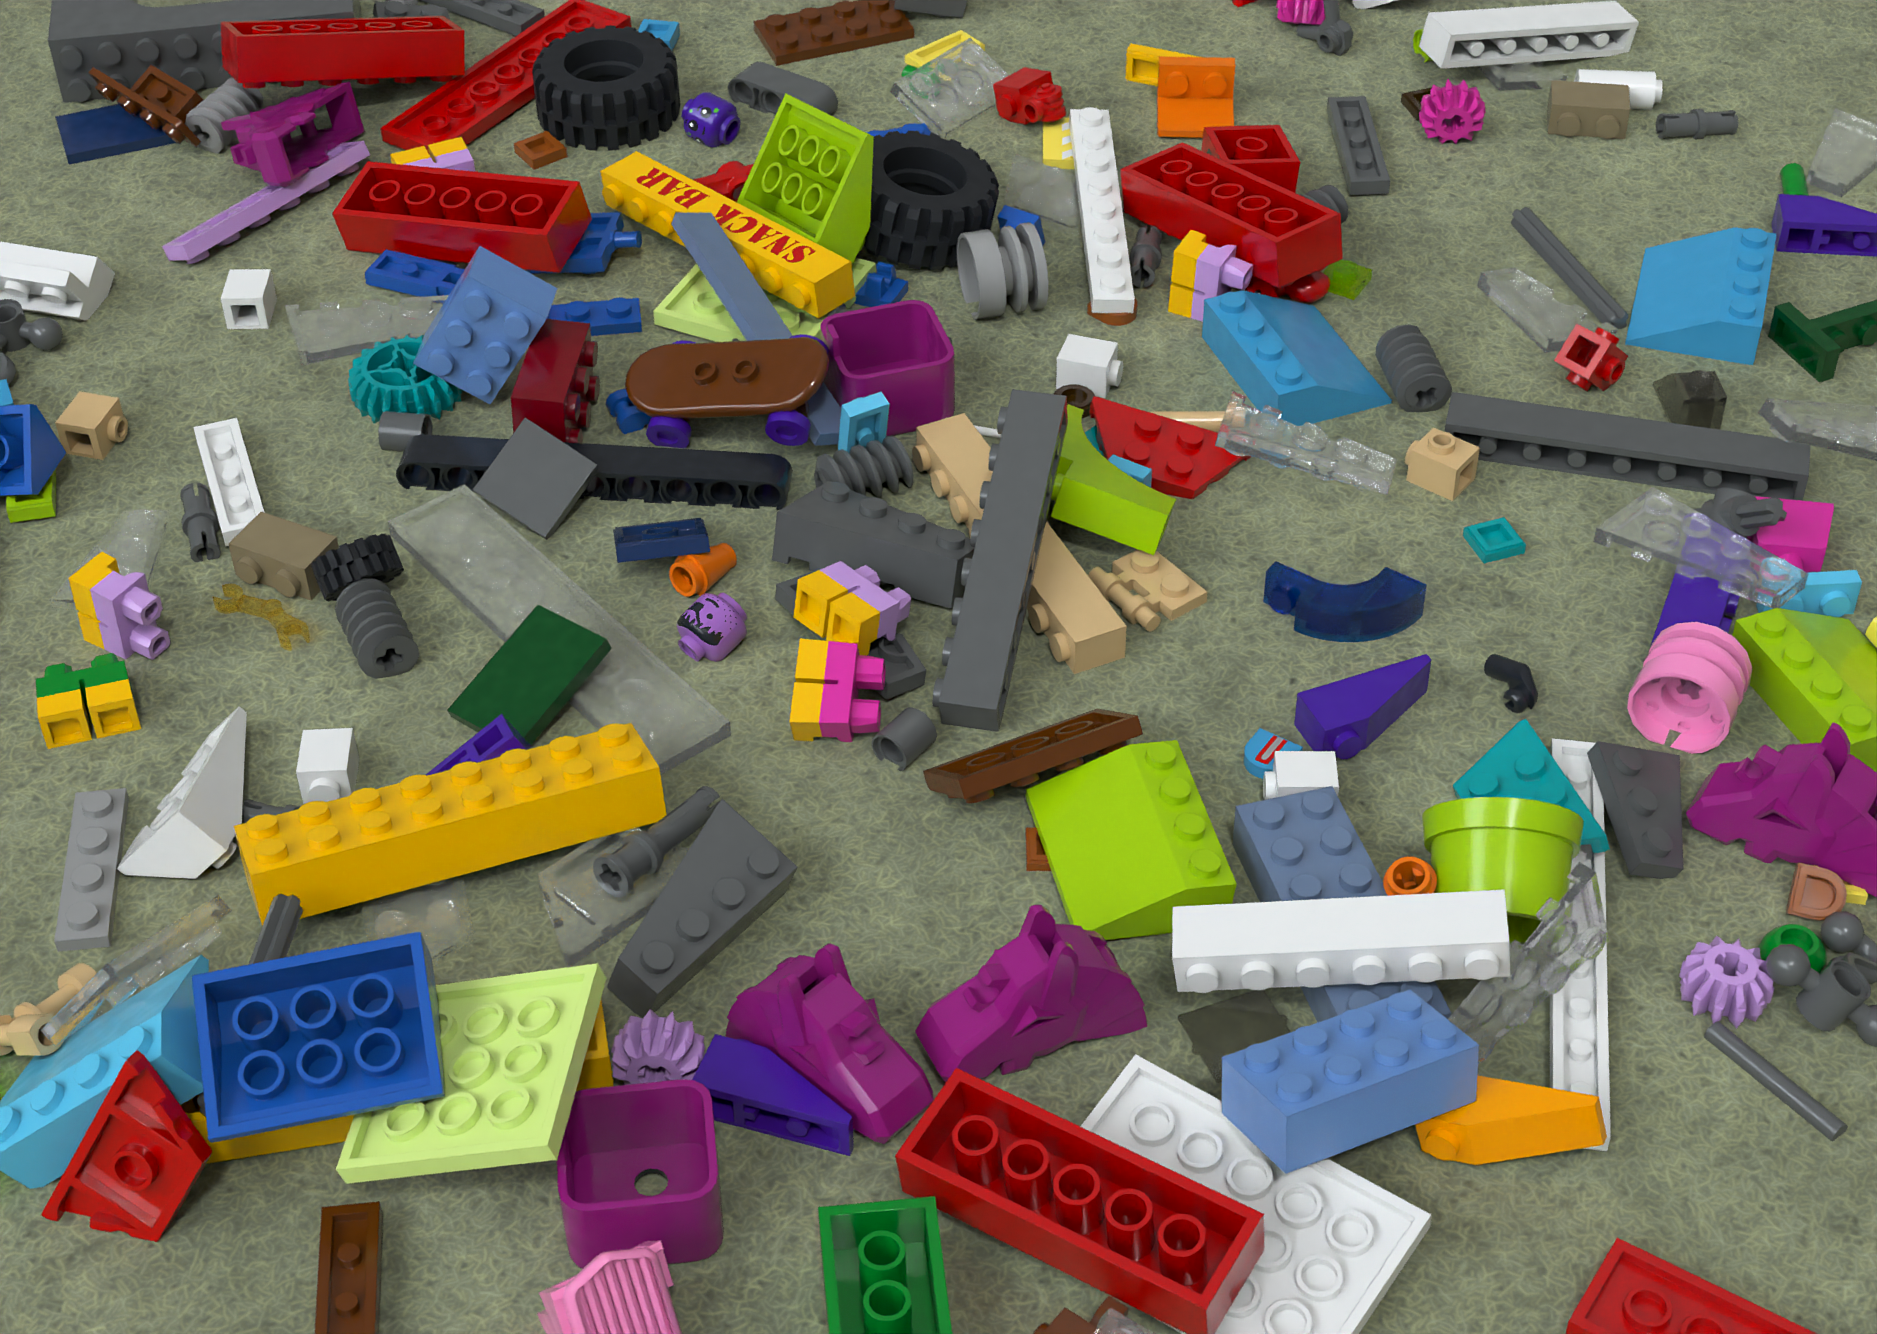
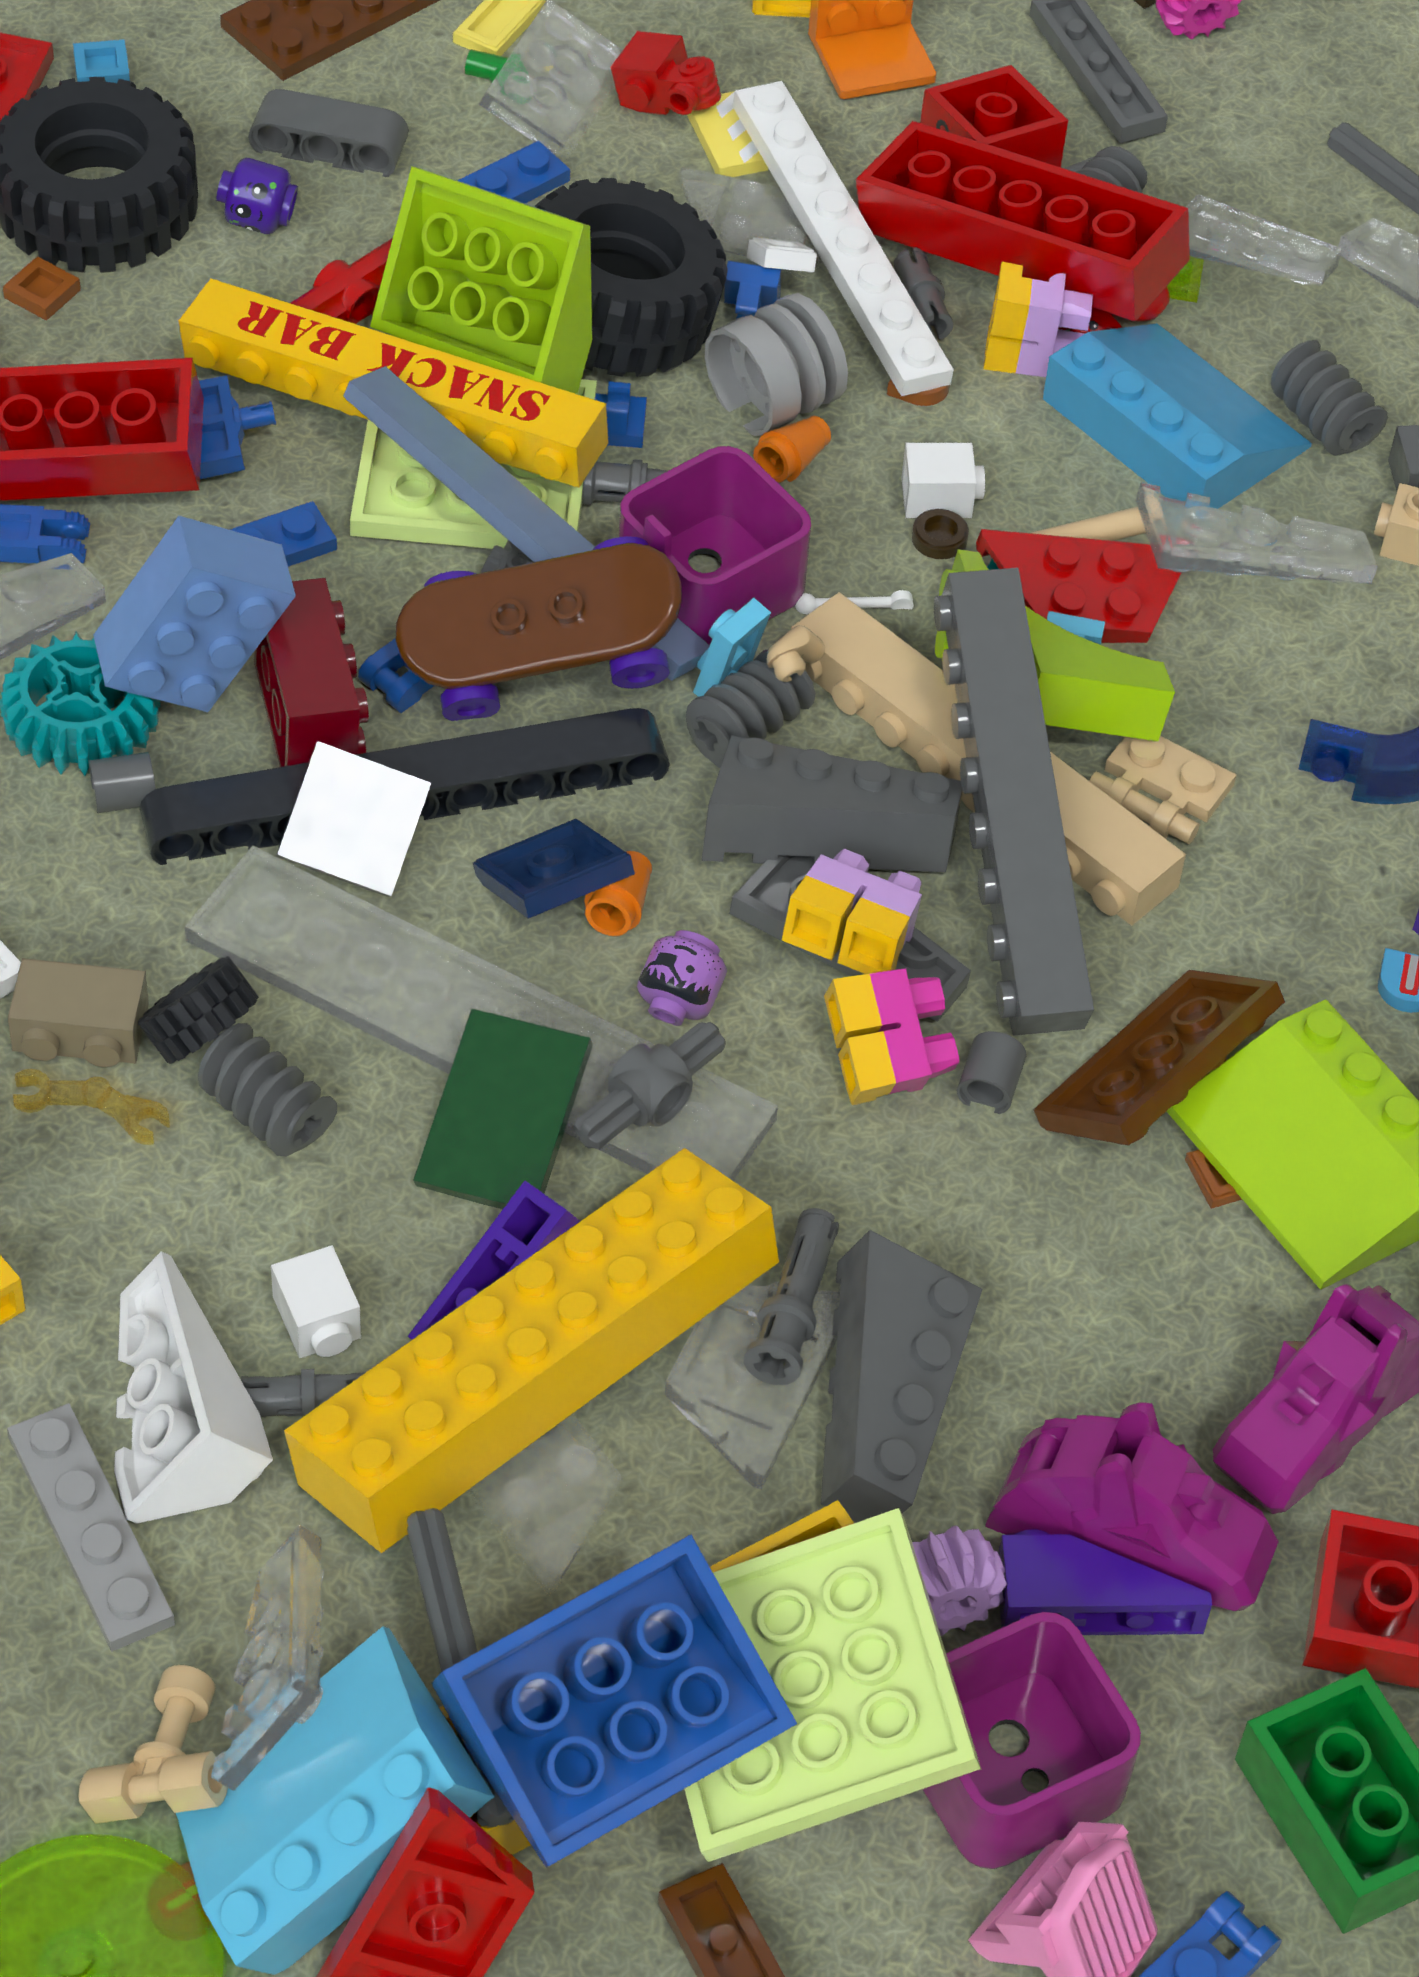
camera: 25 degrees left, 10 degrees up
none -> dark grey axle [573,1022,726,1149]
none -> white tile [747,237,817,272]
none -> orange cone [753,416,831,483]
none -> tan arm [766,626,825,682]
none -> clear wing [1186,194,1343,286]

